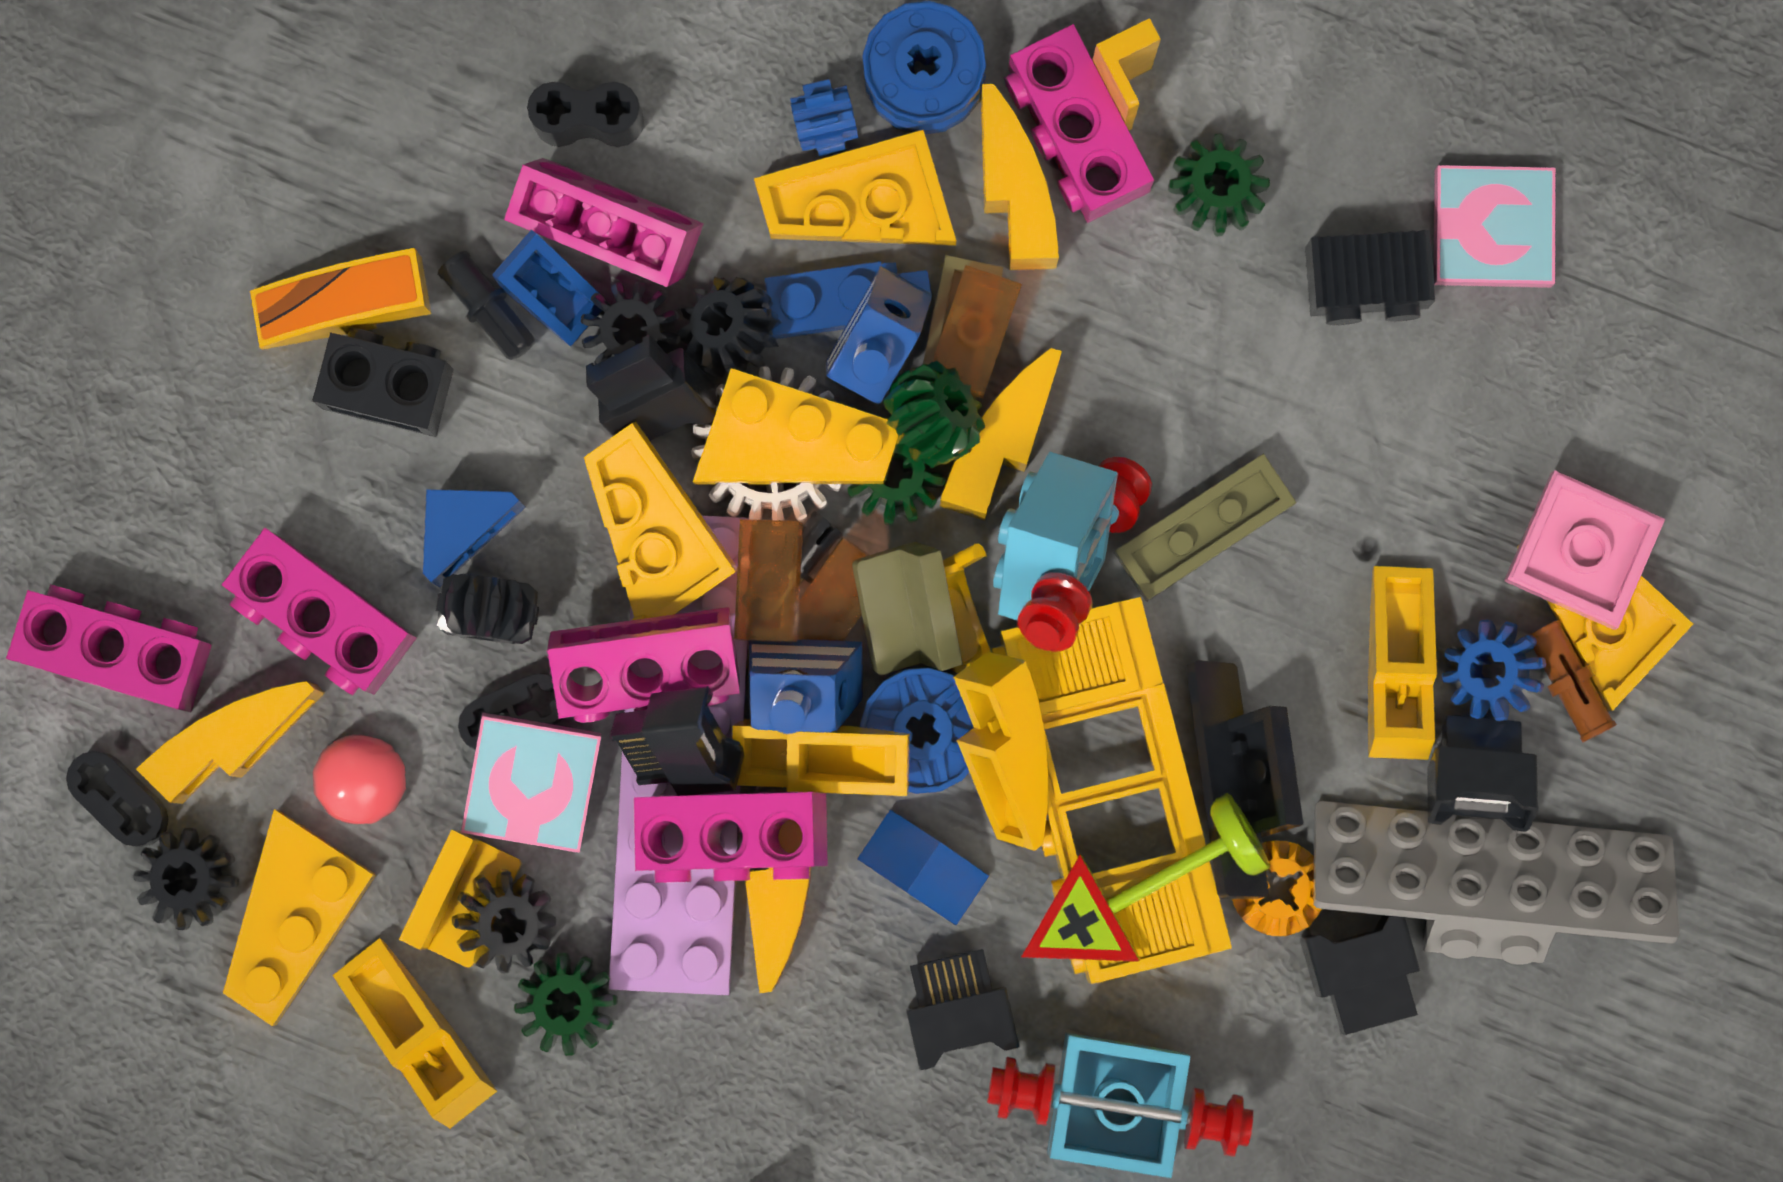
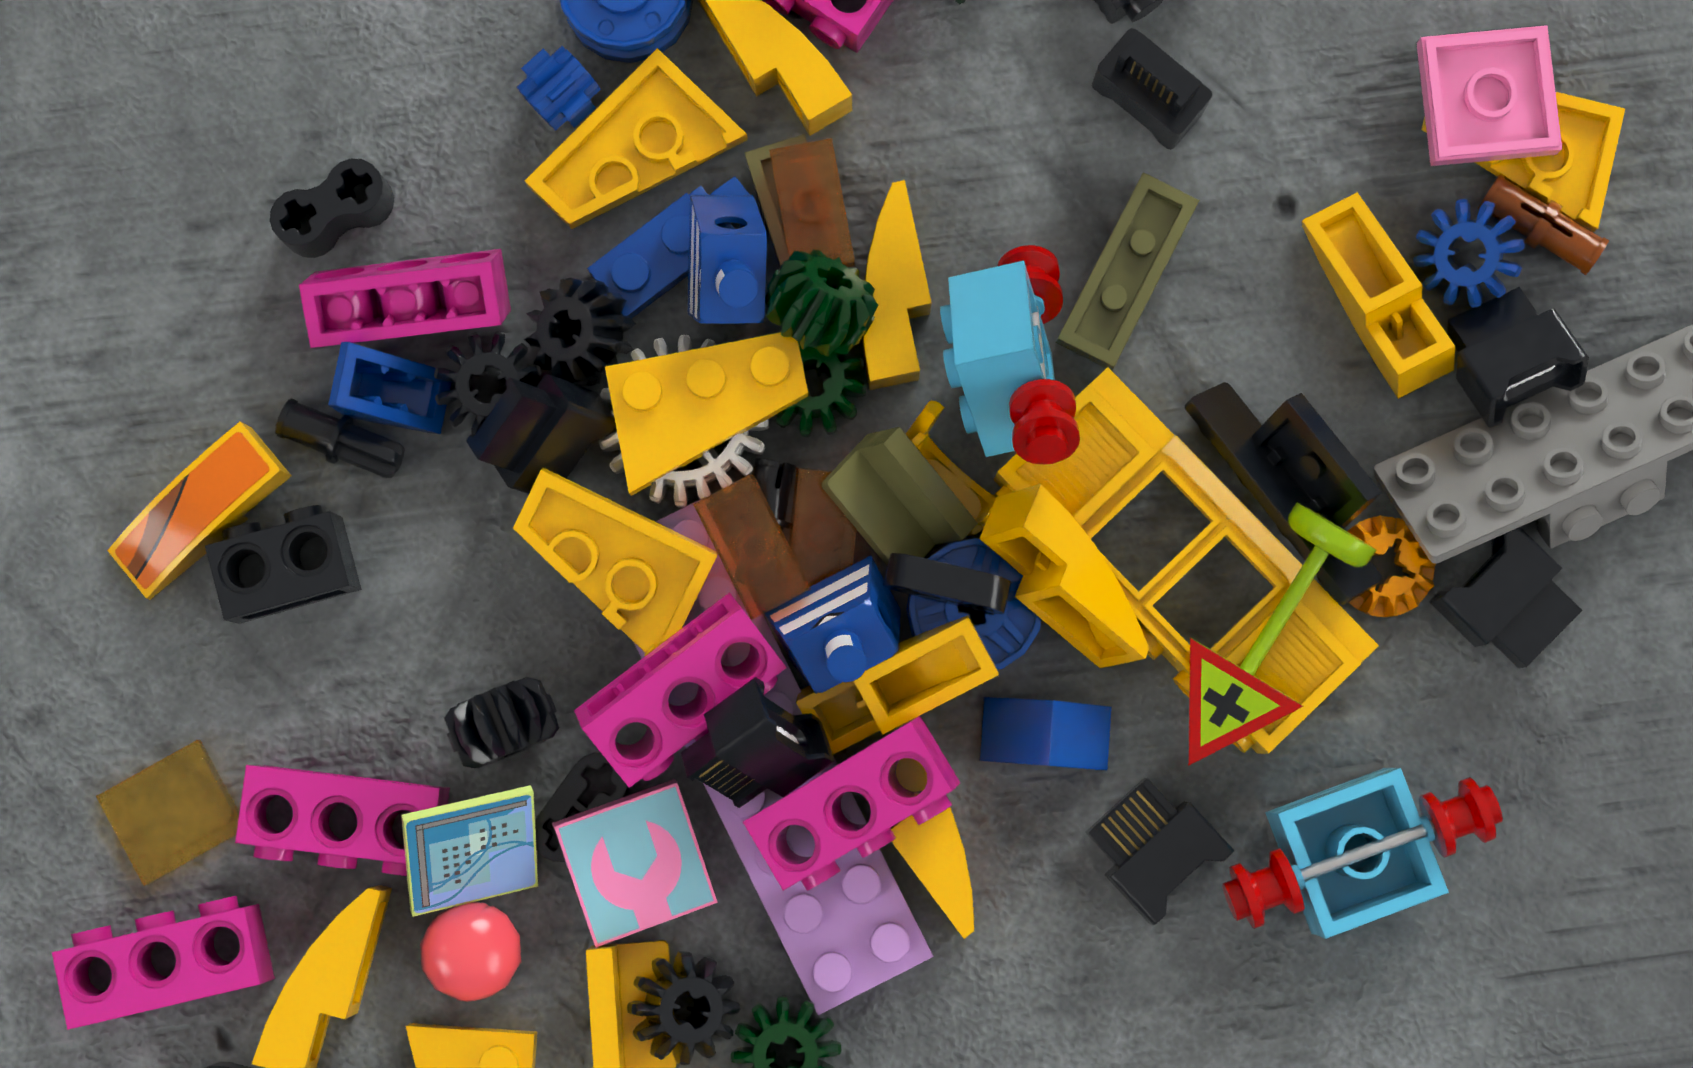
camera: 30 degrees left, 0 degrees up
blue slope [423,489,526,588] -> none
none -> clear yellow piece [96,740,239,886]
none -> piece [401,785,538,917]
none -> black beam [883,553,1012,614]
none -> black piece [1092,28,1212,150]

